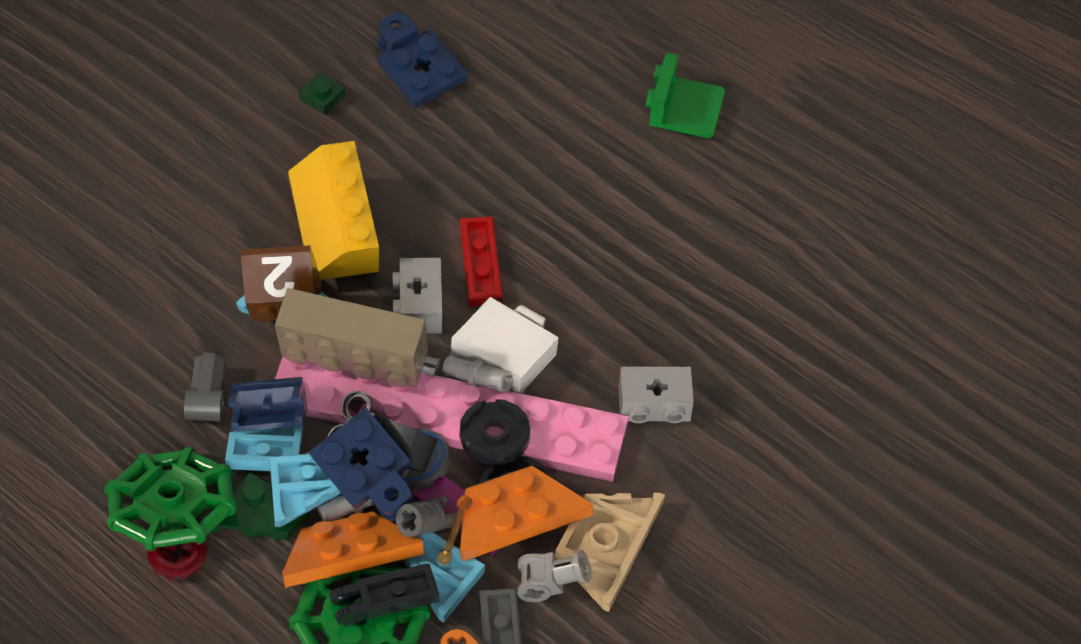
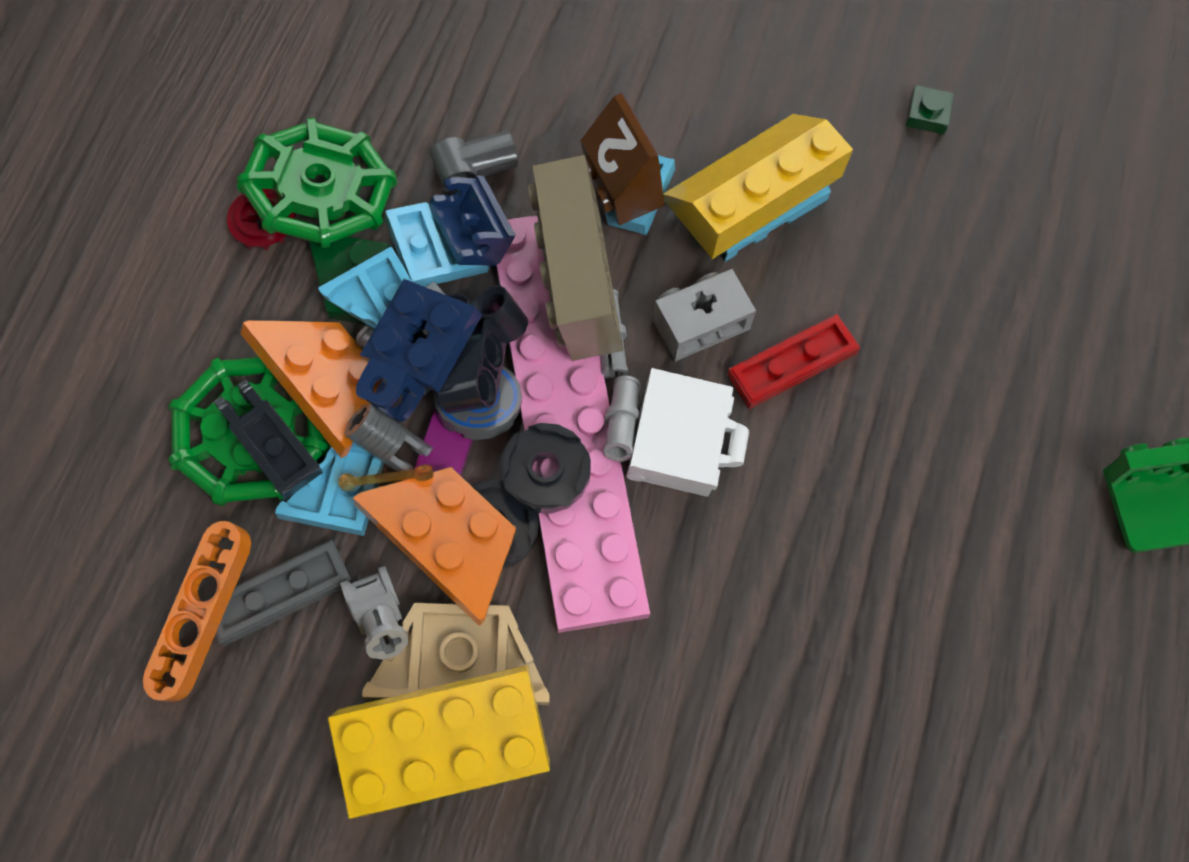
camera: 65 degrees right, 15 degrees up
dark blue plate [377,11,468,109] -> none
light grey brick [618,367,694,423] -> none
none -> yellow brick [328,665,550,819]

